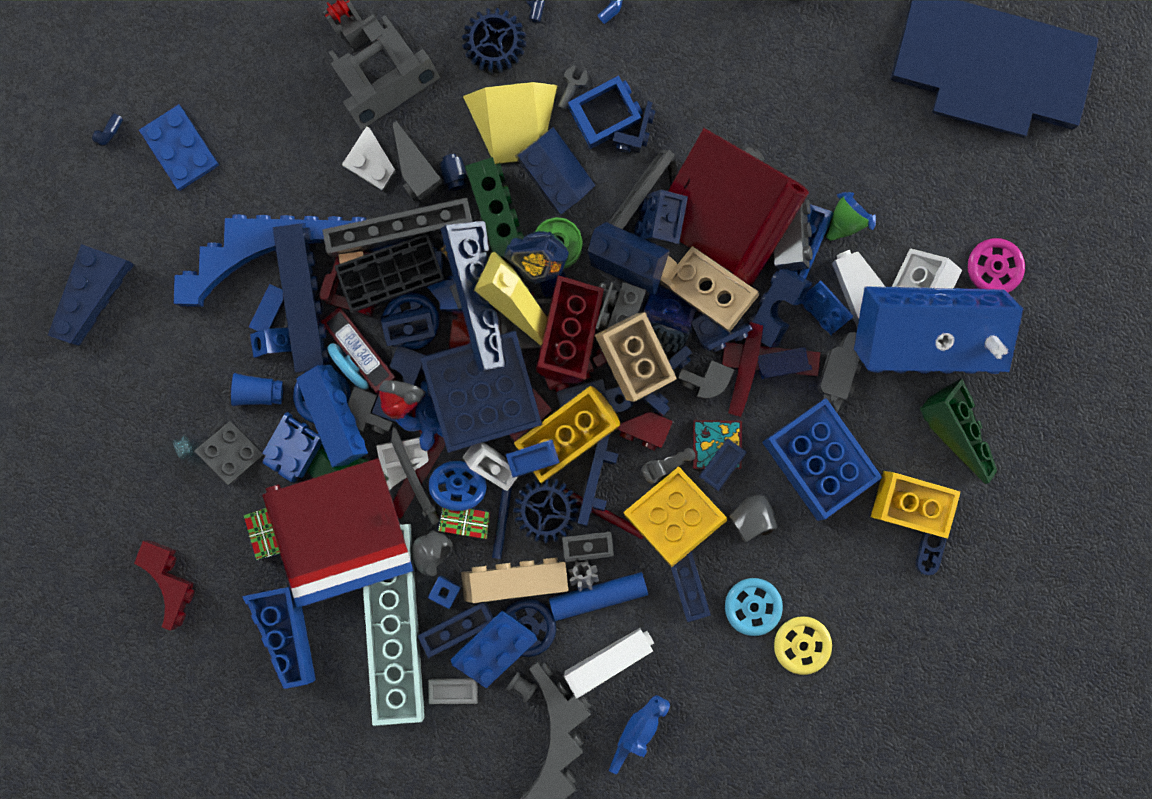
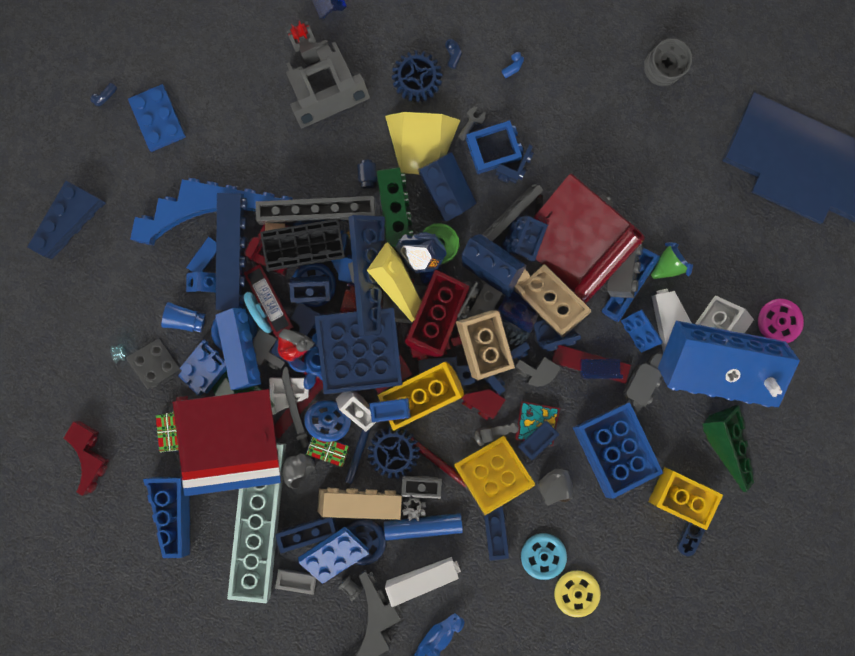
camera: 10 degrees right, 0 degrees up
white wing [342,126,396,191] -> none
dark grey slope [393,121,445,205] -> none
blue piece [428,576,462,609] -> none
dark blue hinge [577,434,618,527] -> none
dark red sticker [728,322,763,417] -> none
dark blue arch [747,269,812,348] -> none

